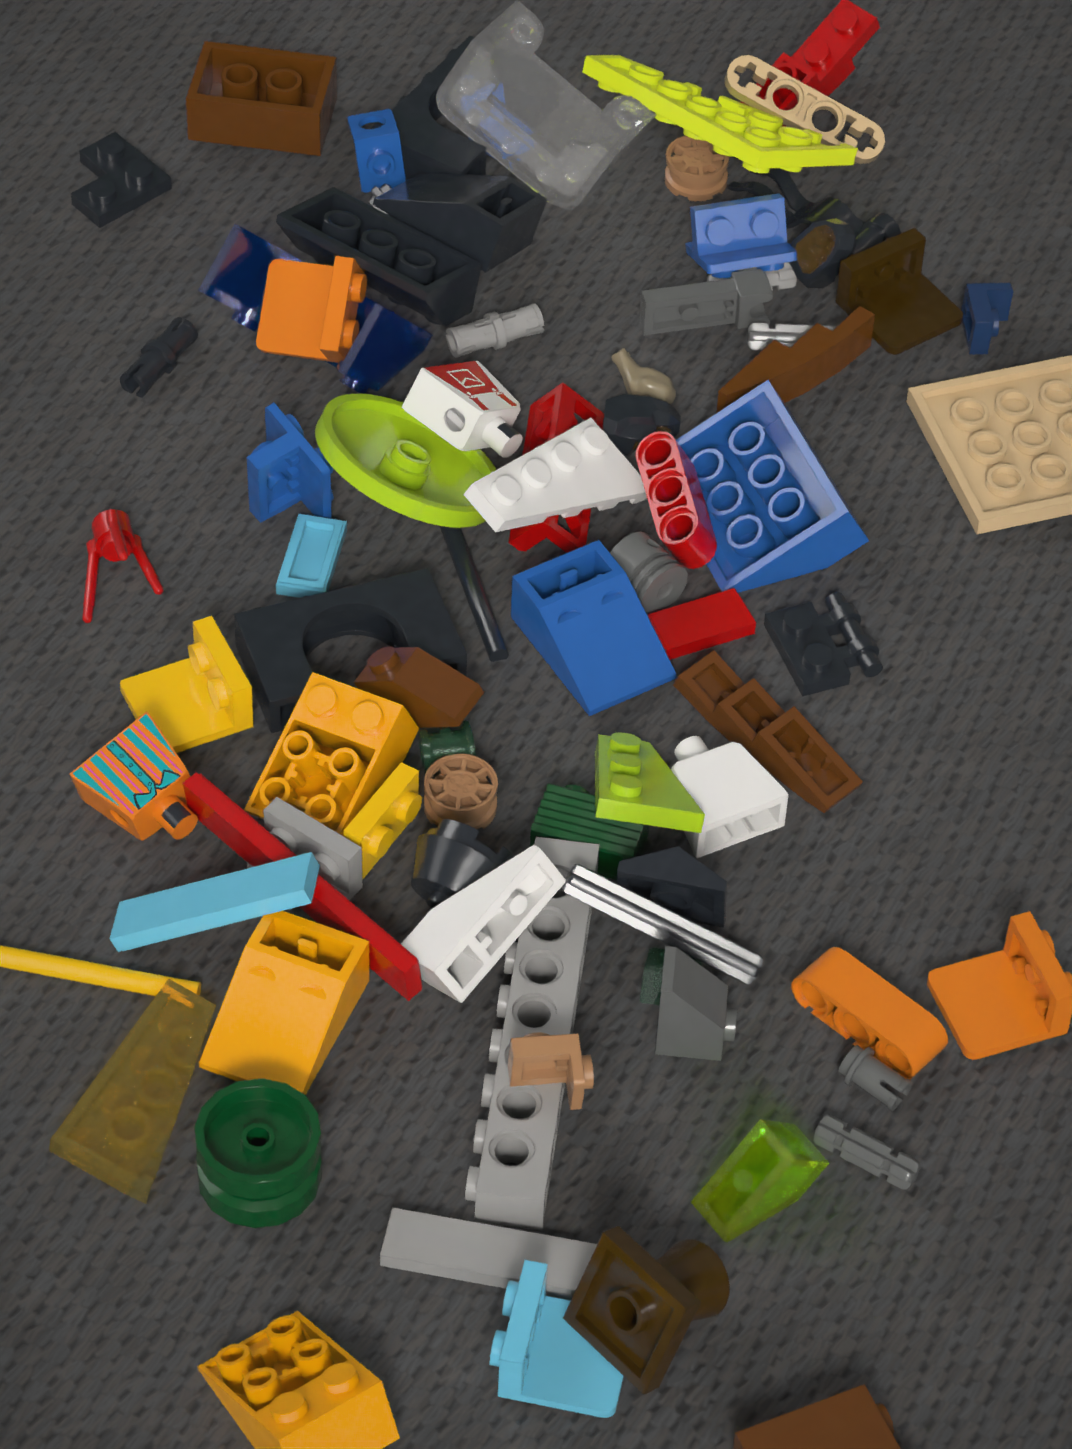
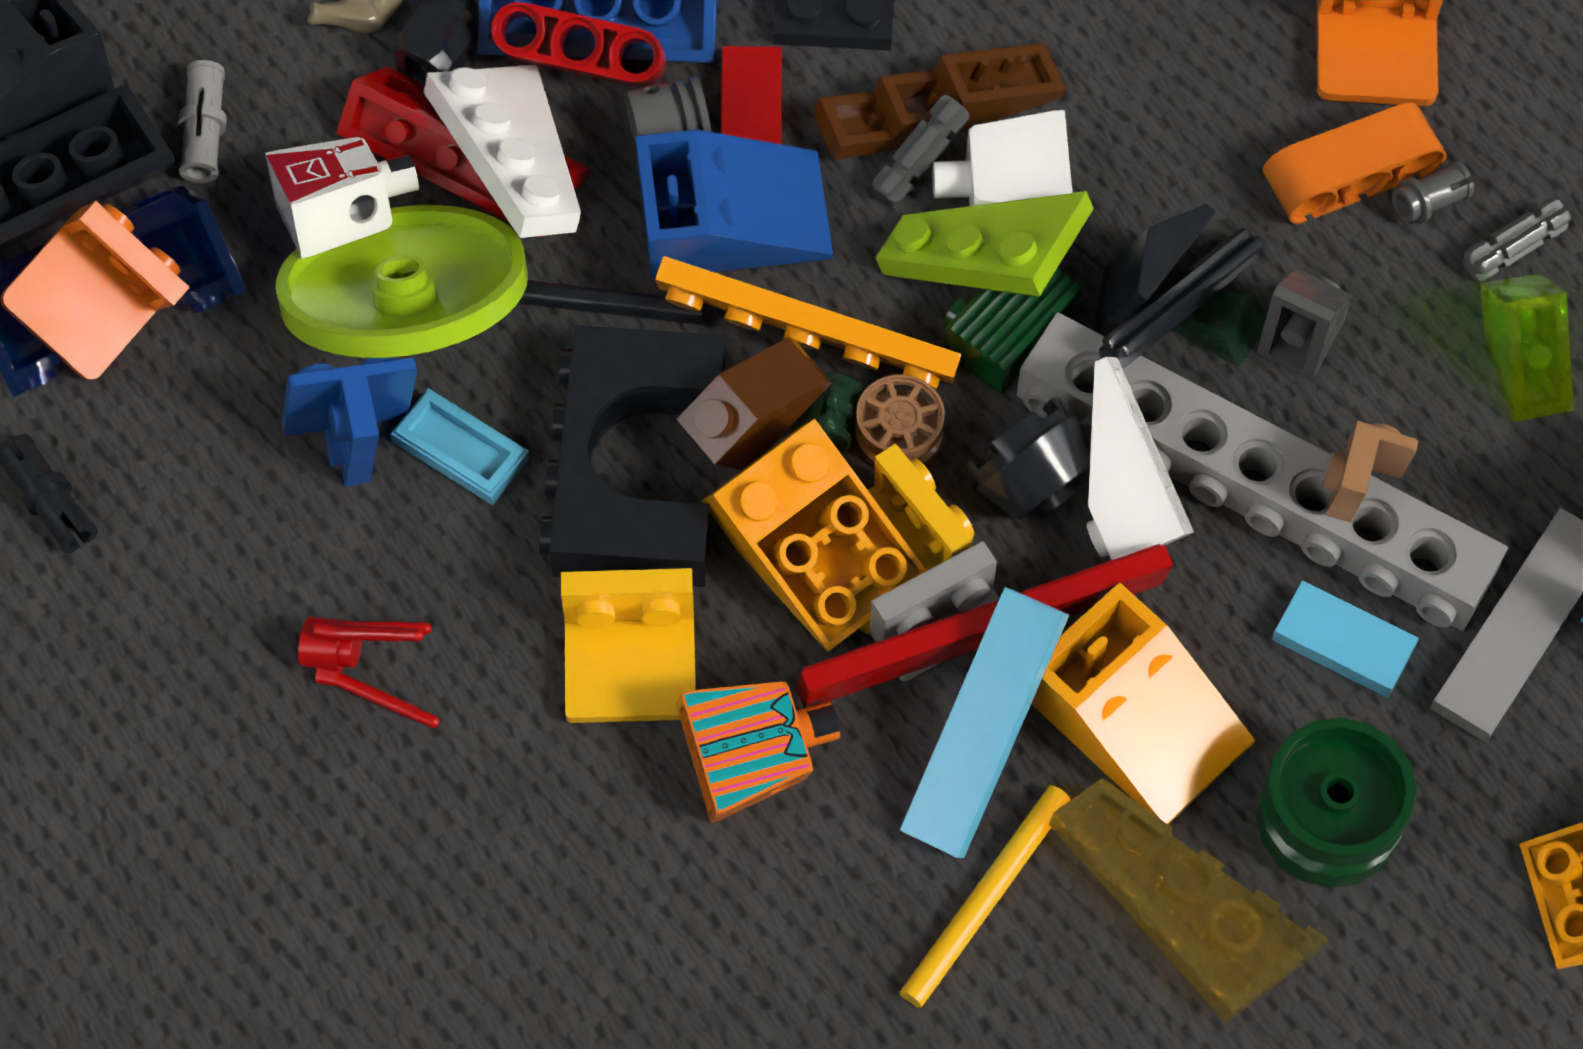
camera: 65 degrees left, 15 degrees up
none -> light orange plate [655,256,961,390]
none -> dark grey axle [872,95,970,204]
none -> medium azure tile [1272,580,1419,698]

